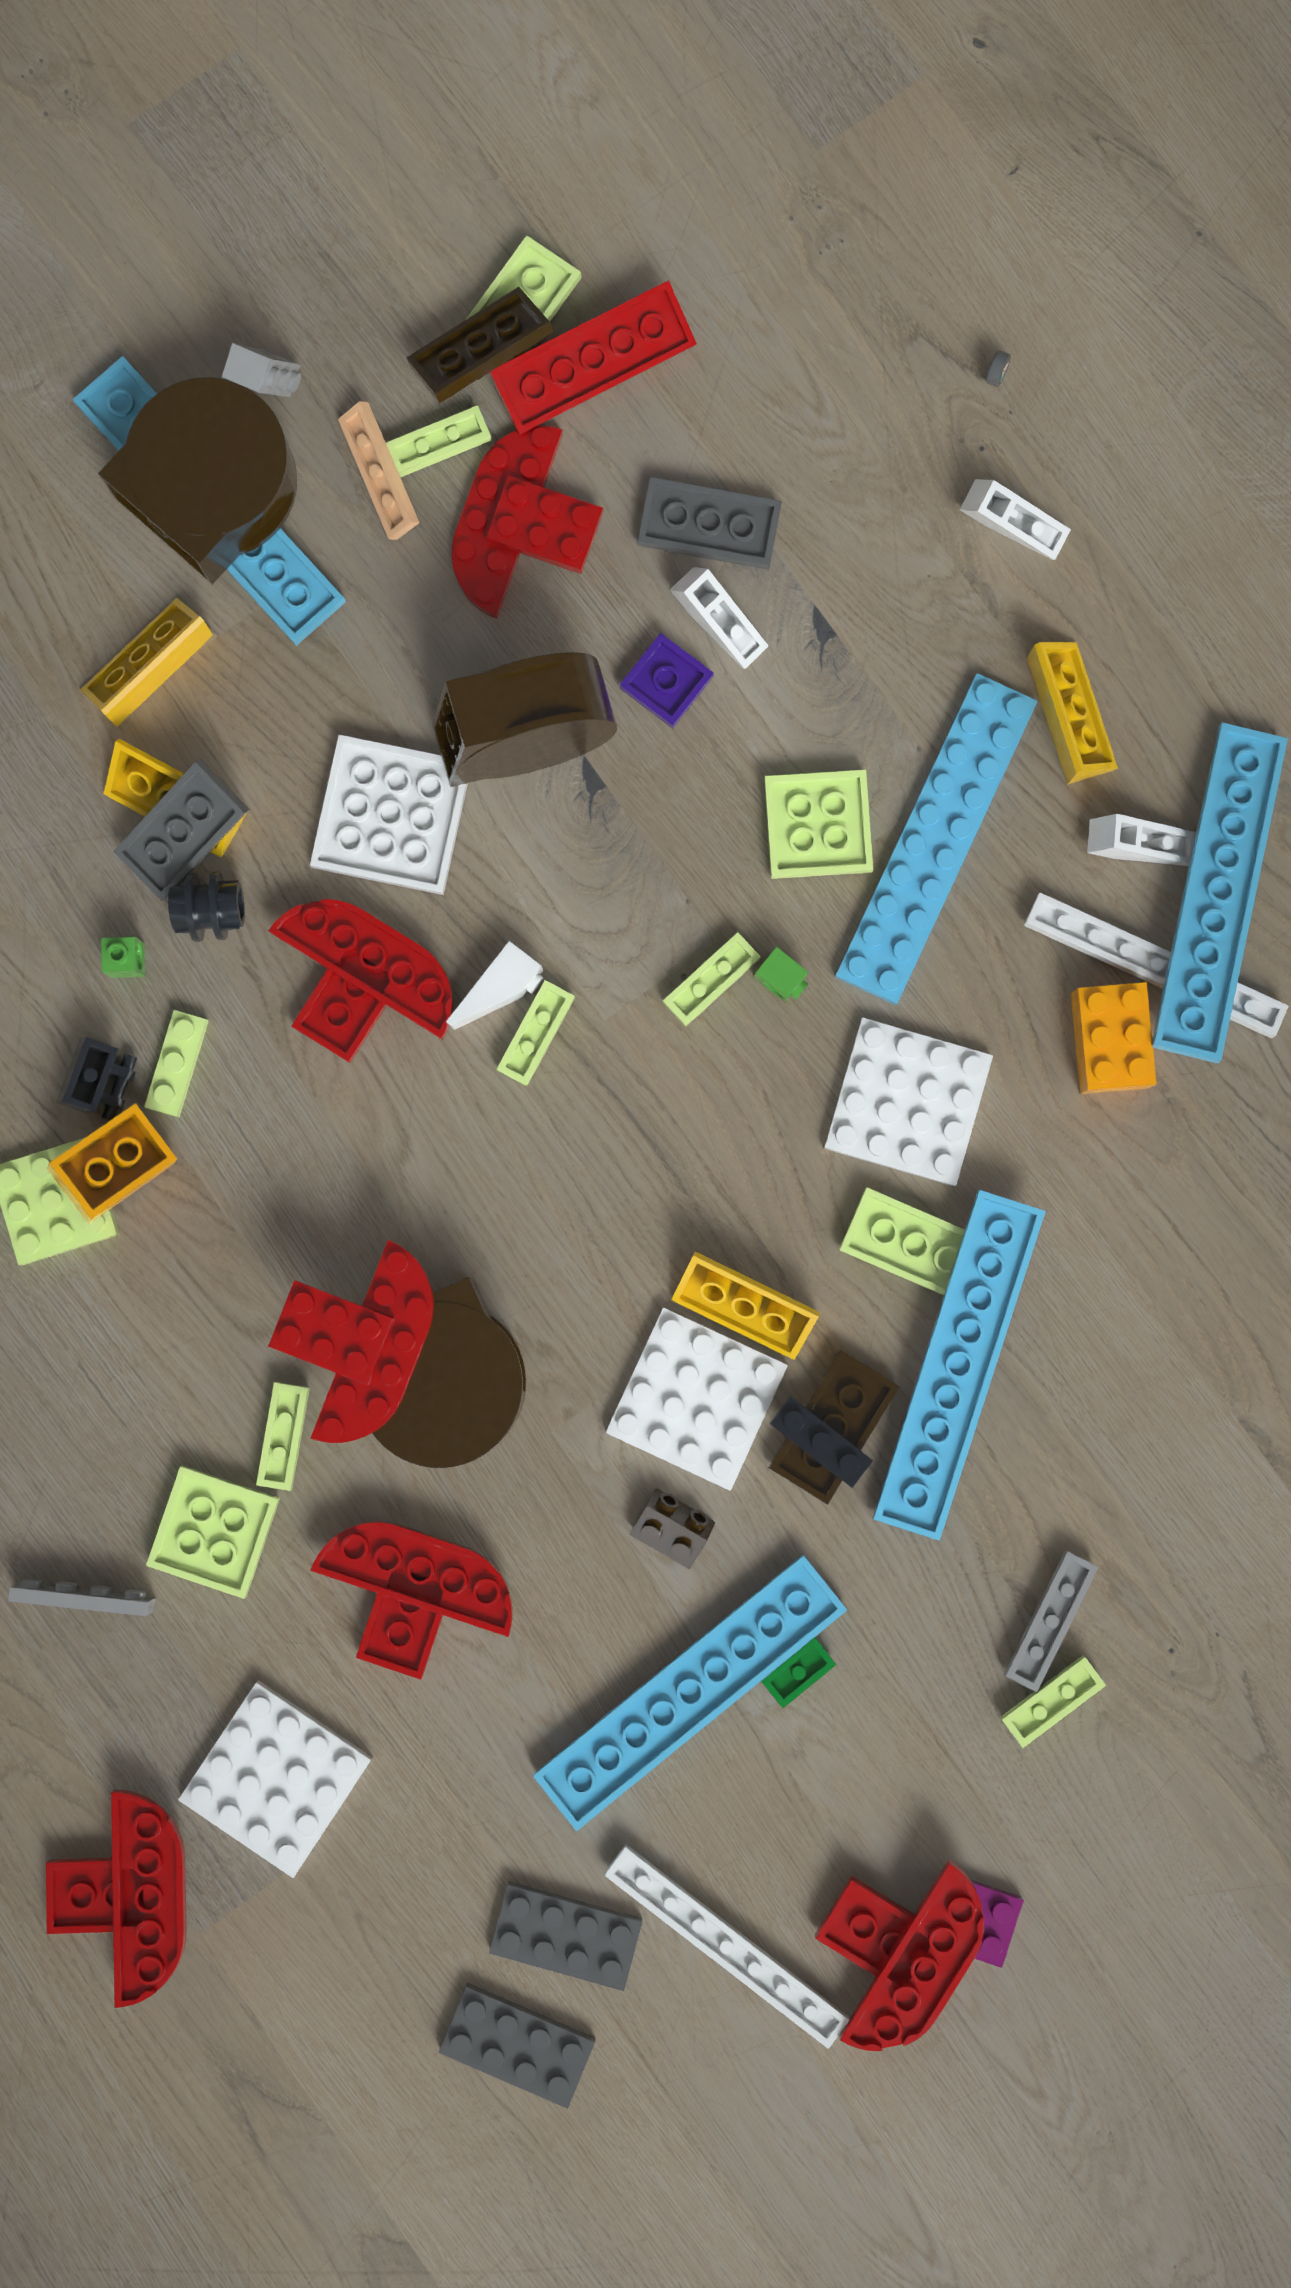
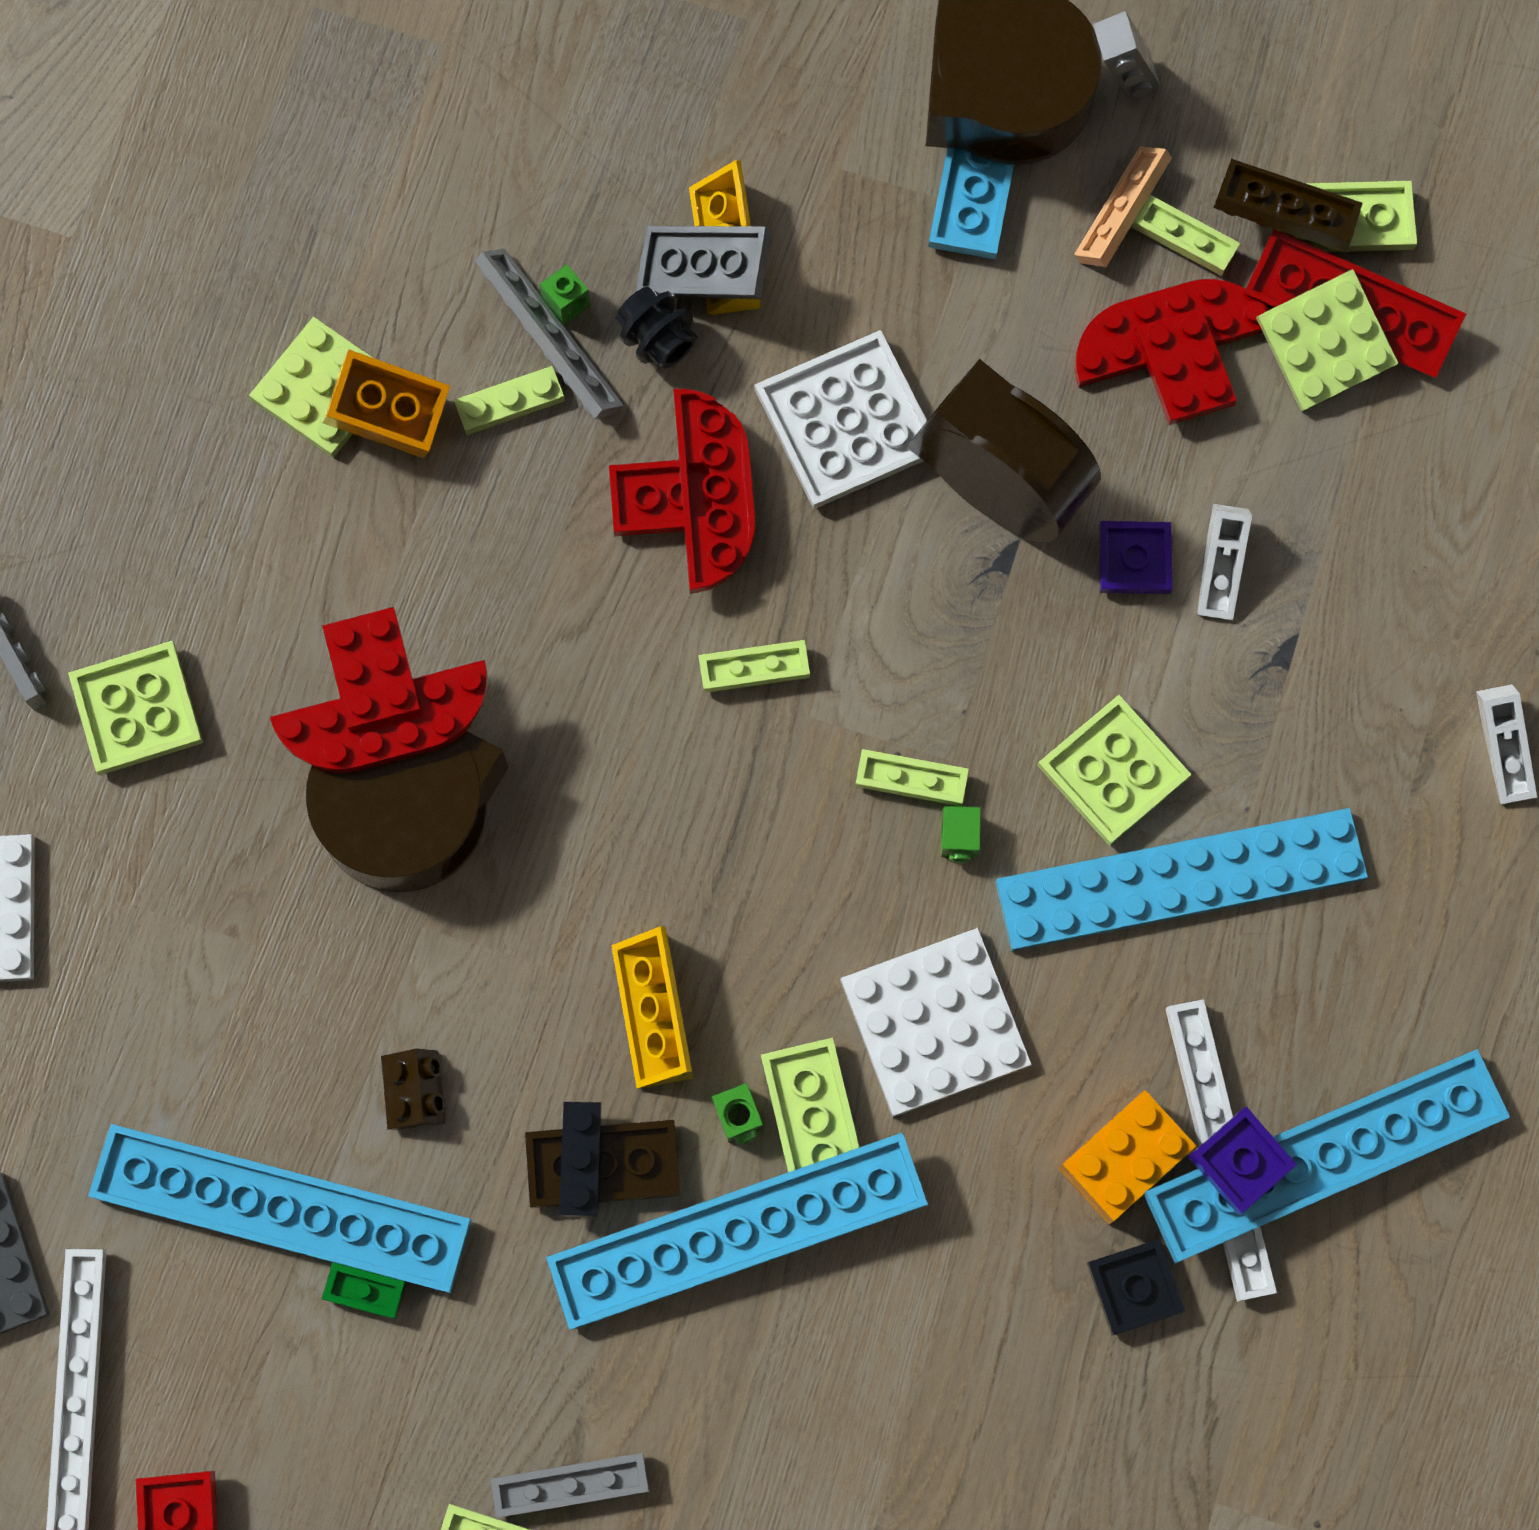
camera: 50 degrees right, 10 degrees down
black brick [56,1037,137,1121] -> none
yellow slope [80,598,213,727] -> none
yellowish green plate [256,1382,310,1491] -> none
red plate [310,1521,513,1680] -> none
white slope [446,941,544,1030] -> none
white plate [606,1308,788,1491] -> none
dark grey plate [638,477,782,570] -> none
yellow slope [1026,642,1118,785] -> none
white slope [1087,814,1195,866] -> none
none -> light grey plate [475,249,624,419]
none -> bright green brick [712,1083,763,1145]
none -> black plate [1087,1239,1185,1336]
none -> dark purple plate [1188,1106,1297,1215]
none -> yellowish green plate [1256,269,1398,411]

